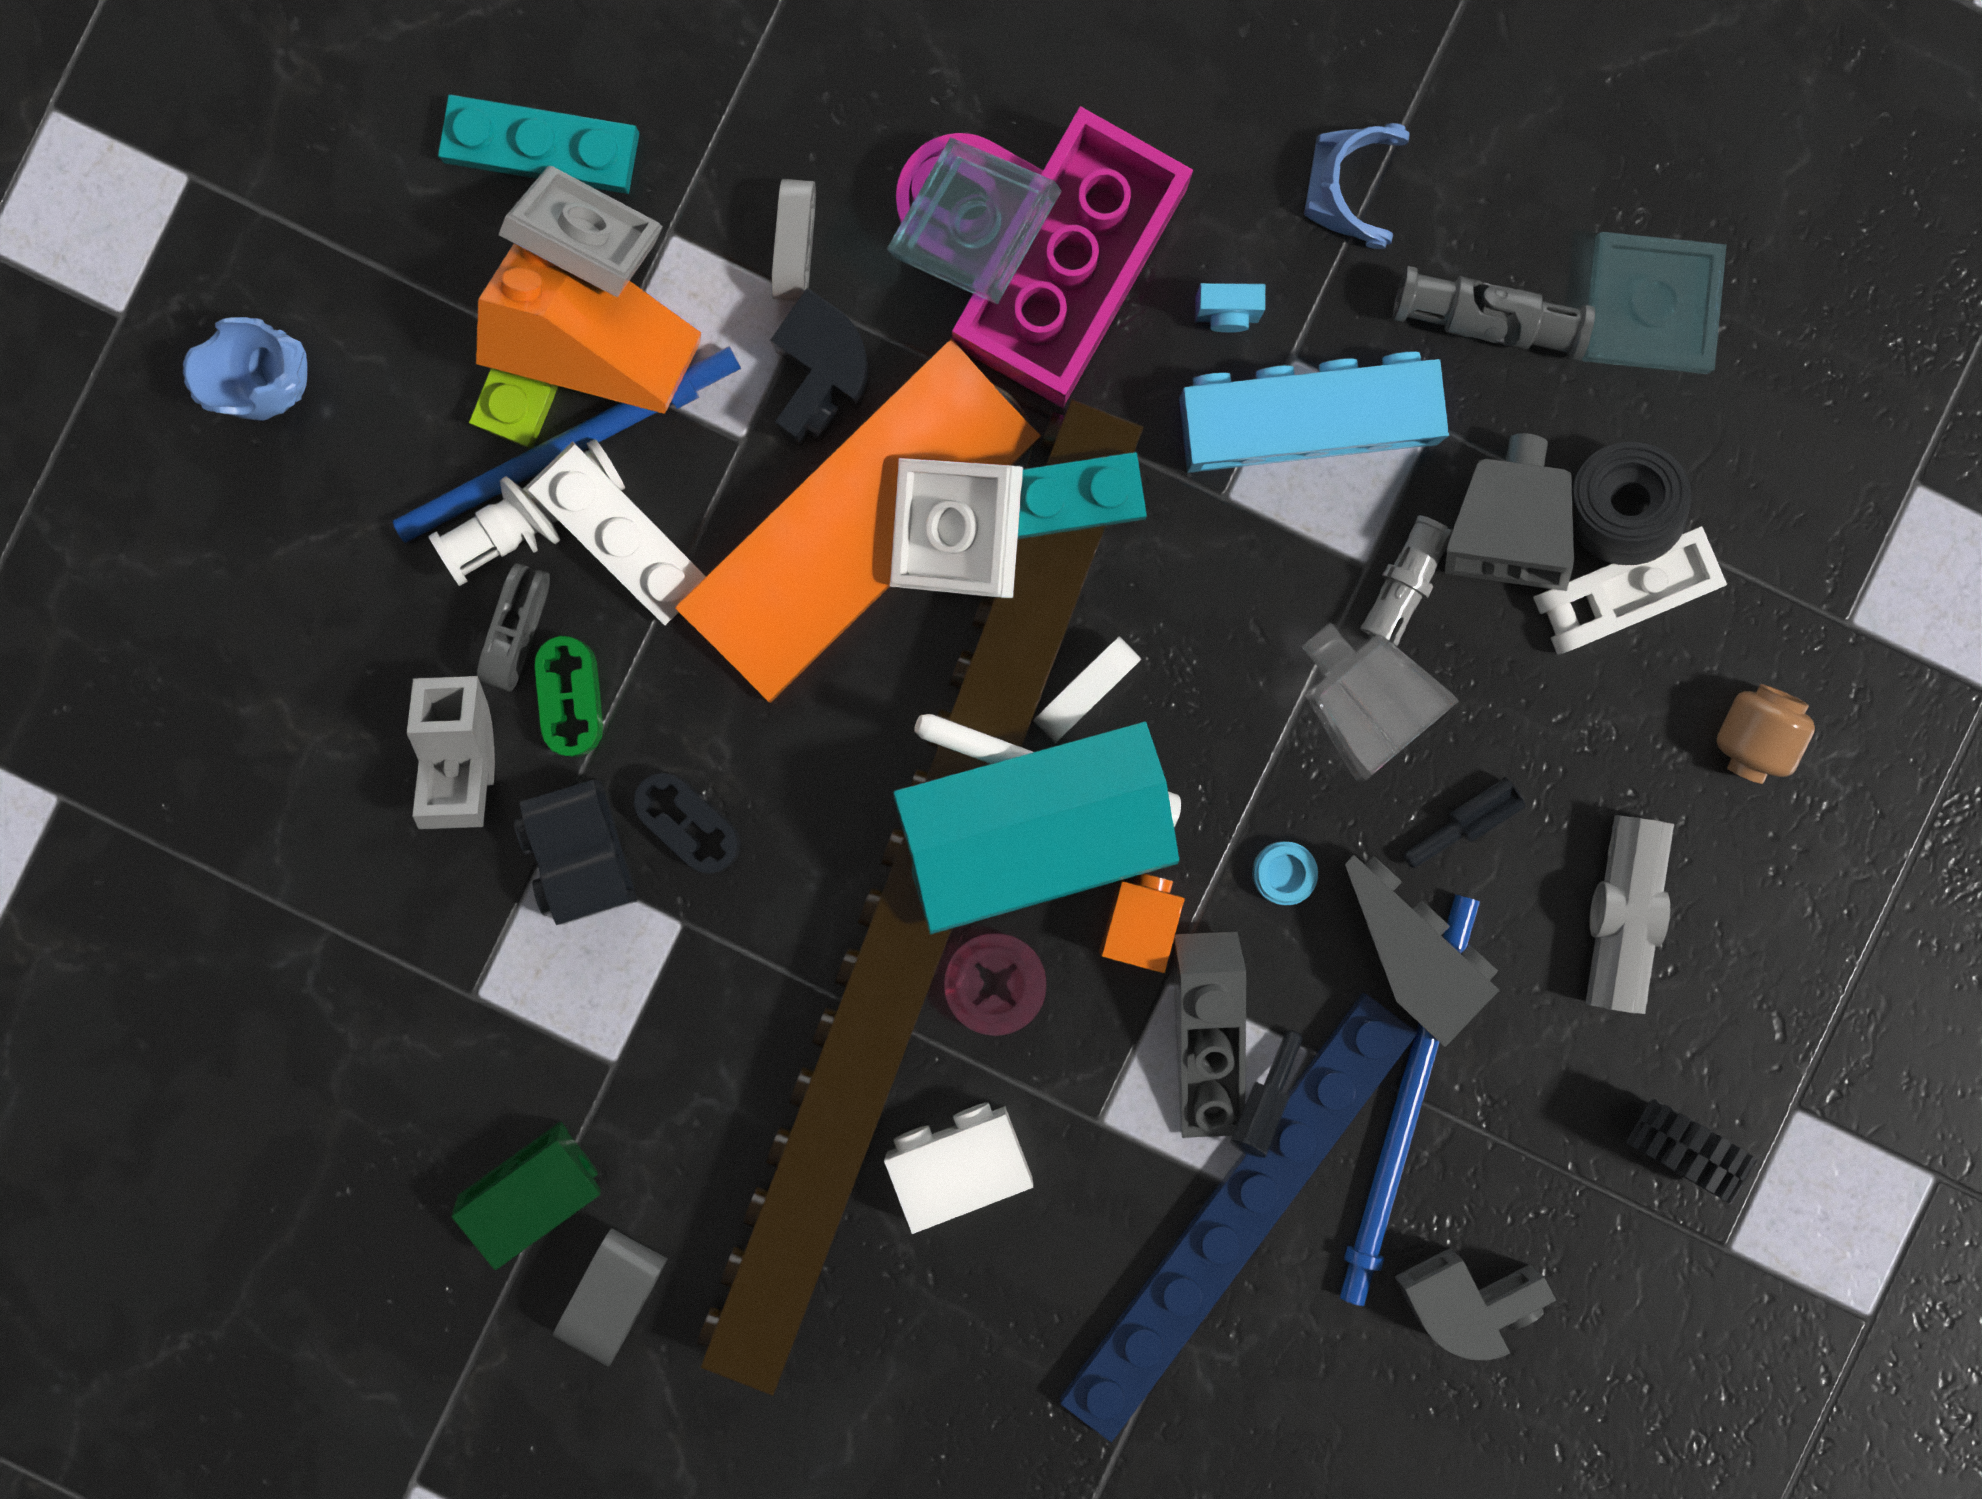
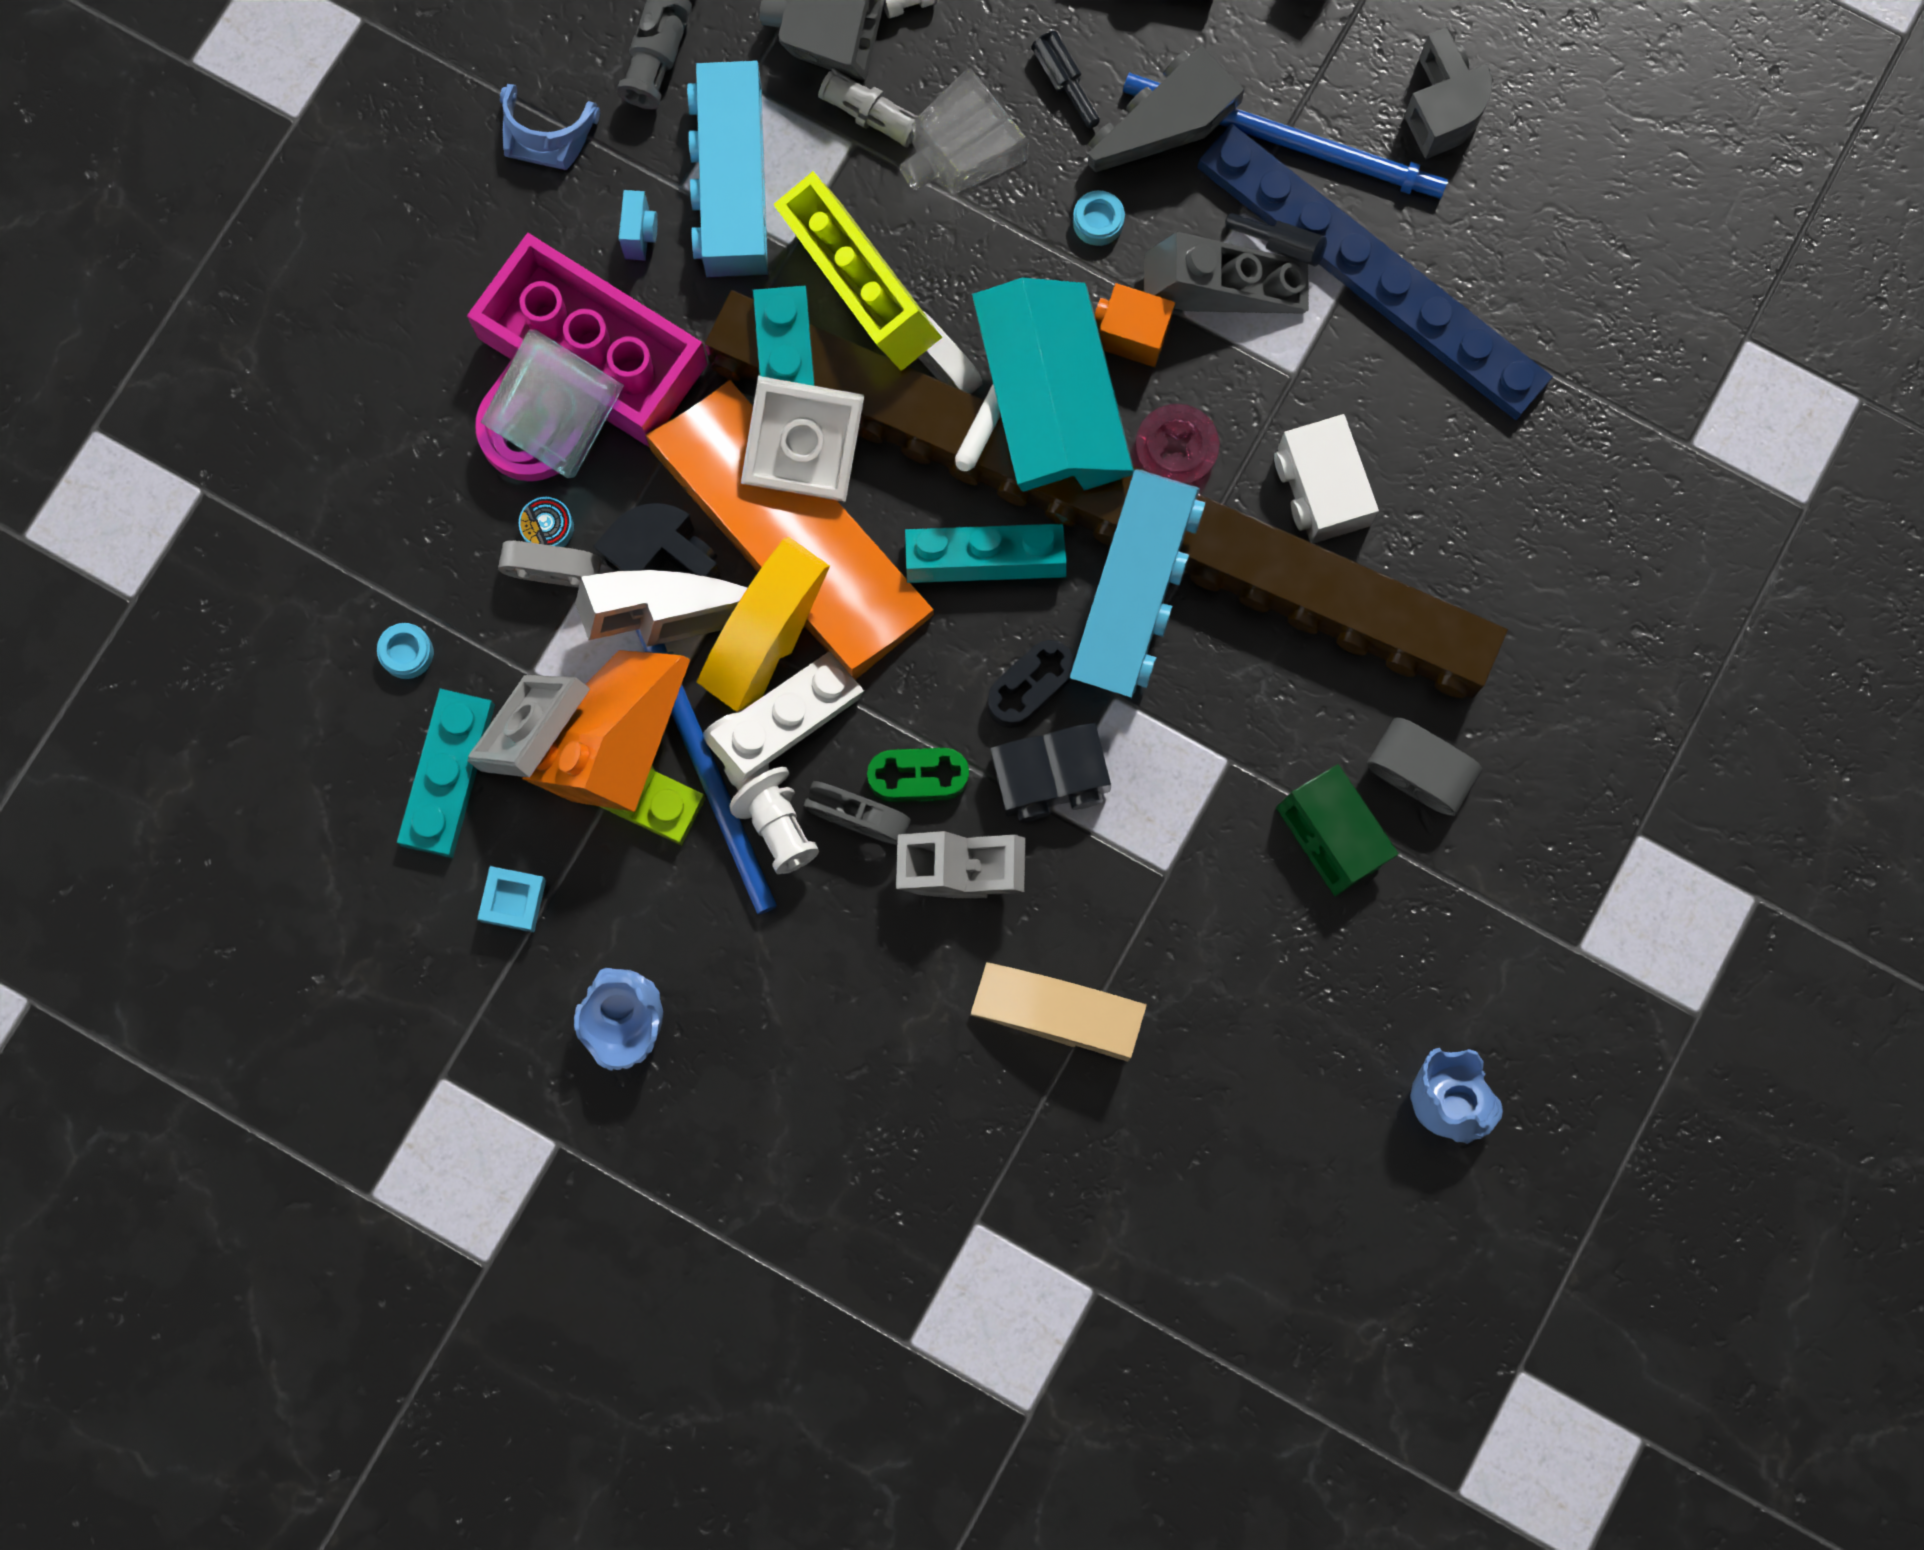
camera: 90 degrees left, 10 degrees down
none -> medium azure tile [377,623,434,679]
none -> medium azure plate [478,866,546,933]
none -> tile [519,497,574,547]
none -> slope [575,570,747,647]
none -> yellow slope [696,537,830,712]
none -> neon yellow brick [773,171,943,371]
none -> teal plate [905,524,1066,583]
none -> tan slope [970,962,1147,1062]
none -> medium azure brick [1070,469,1206,697]
none -> medium blue hair [1410,1048,1503,1144]

